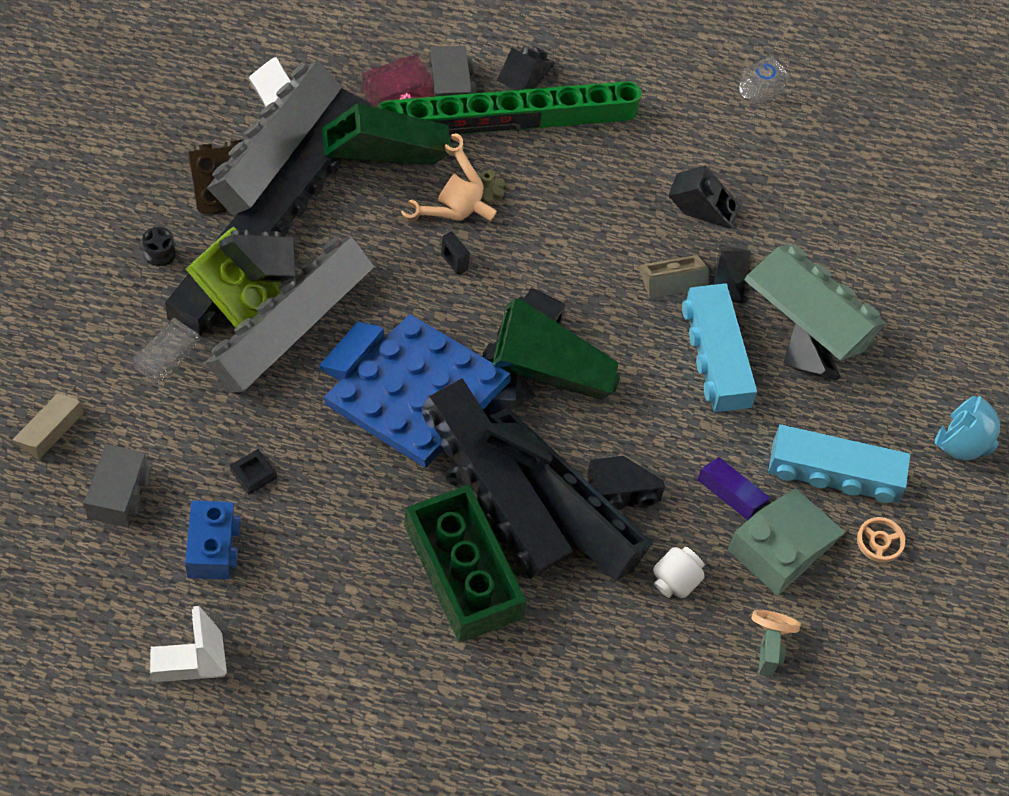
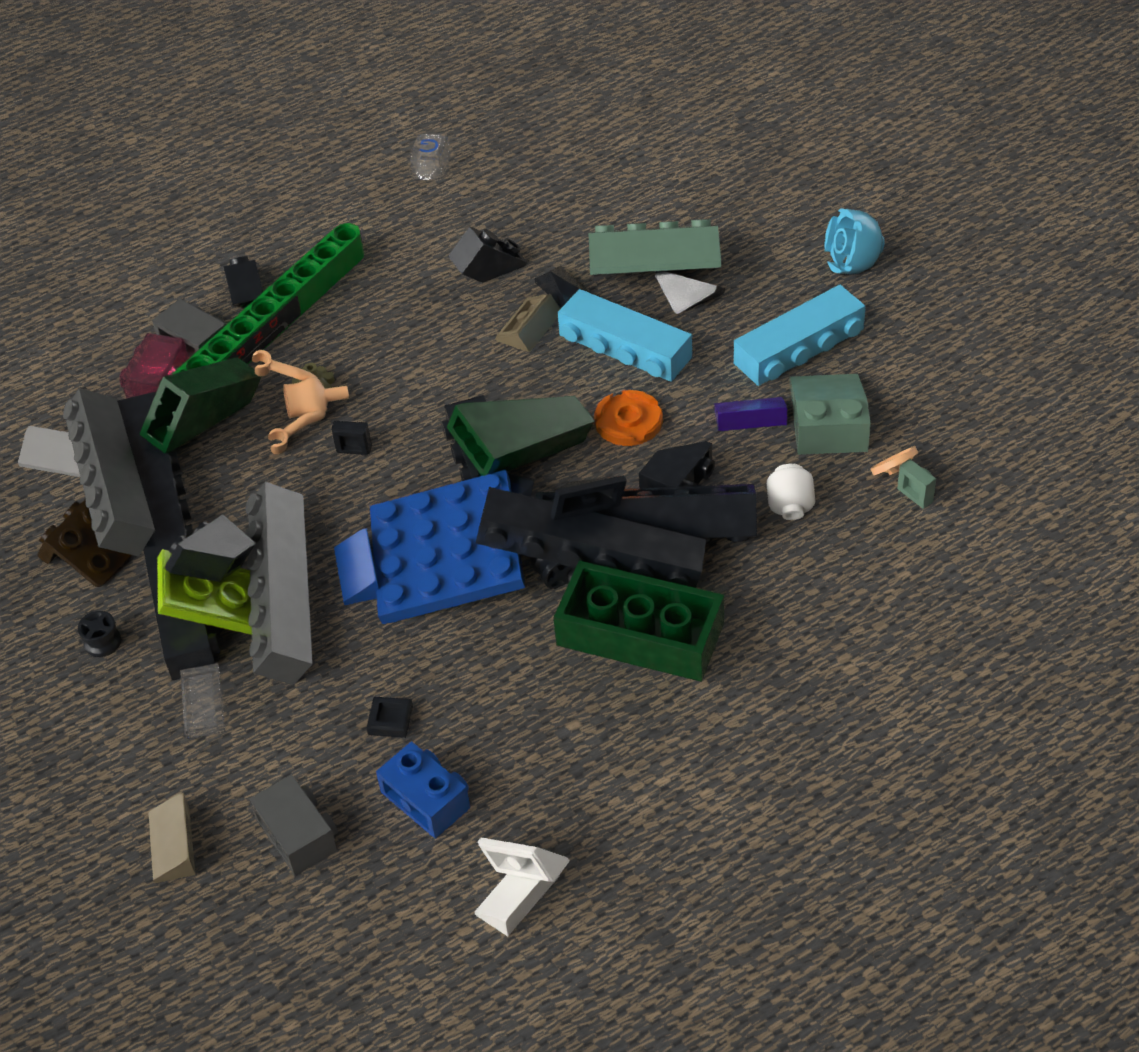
camera: 35 degrees left, 10 degrees down
light nougat piece [857,517,905,563] -> none
none -> orange tile [594,390,663,446]

